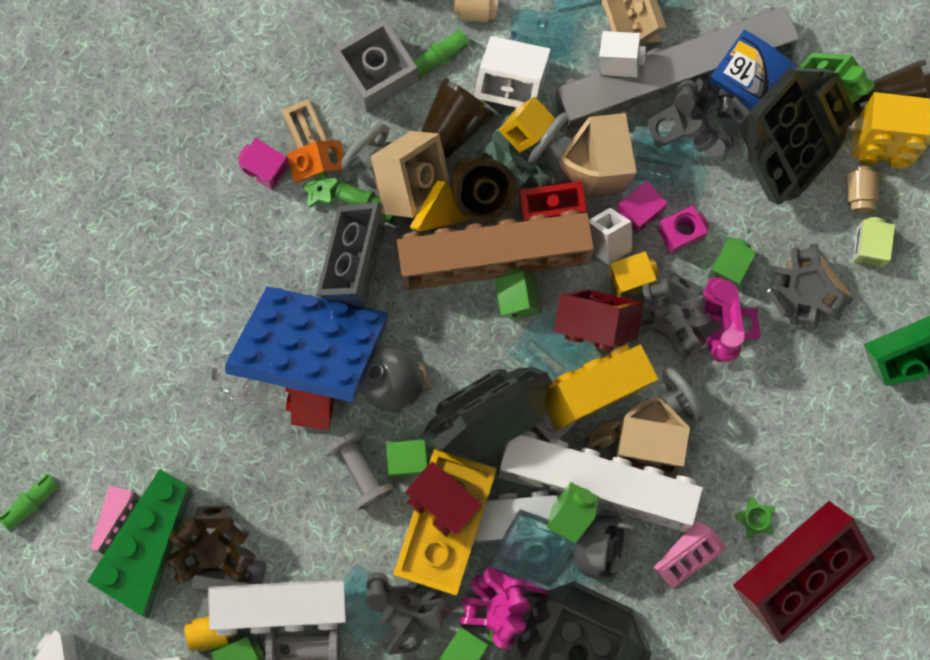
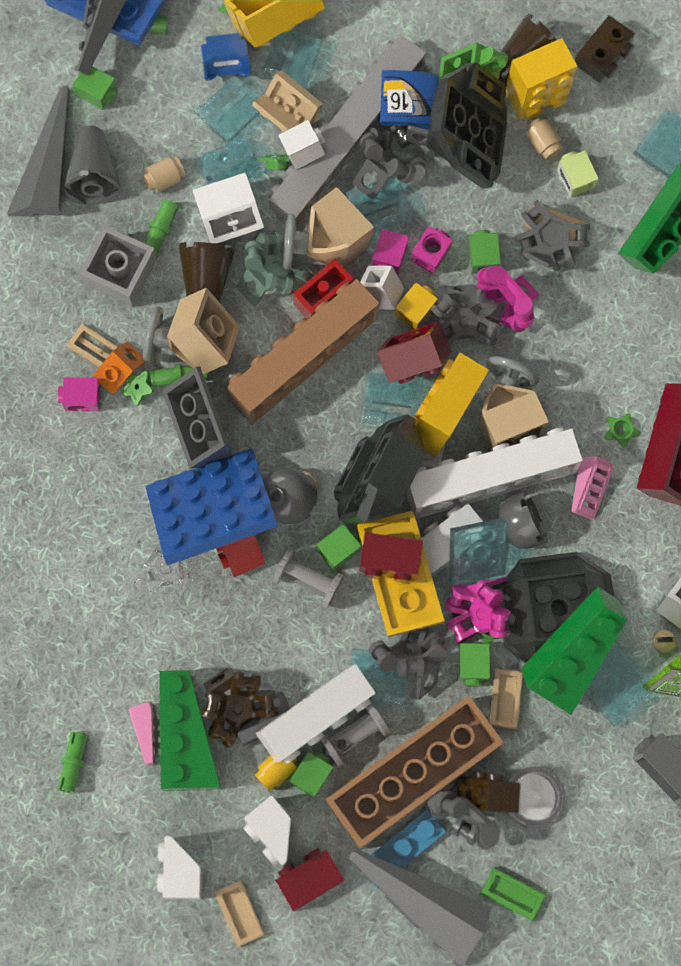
camera: 35 degrees left, 0 degrees up
yellow tile [410,180,470,231] -> none
dark brown cone [451,158,517,223] -> none
bright green brick [495,269,542,319] -> none
yellow brick [499,96,555,153] -> none
bright green brick [546,481,599,543] -> none
tan plate [585,419,621,449] -> none
none -> bright green plate [259,154,291,170]

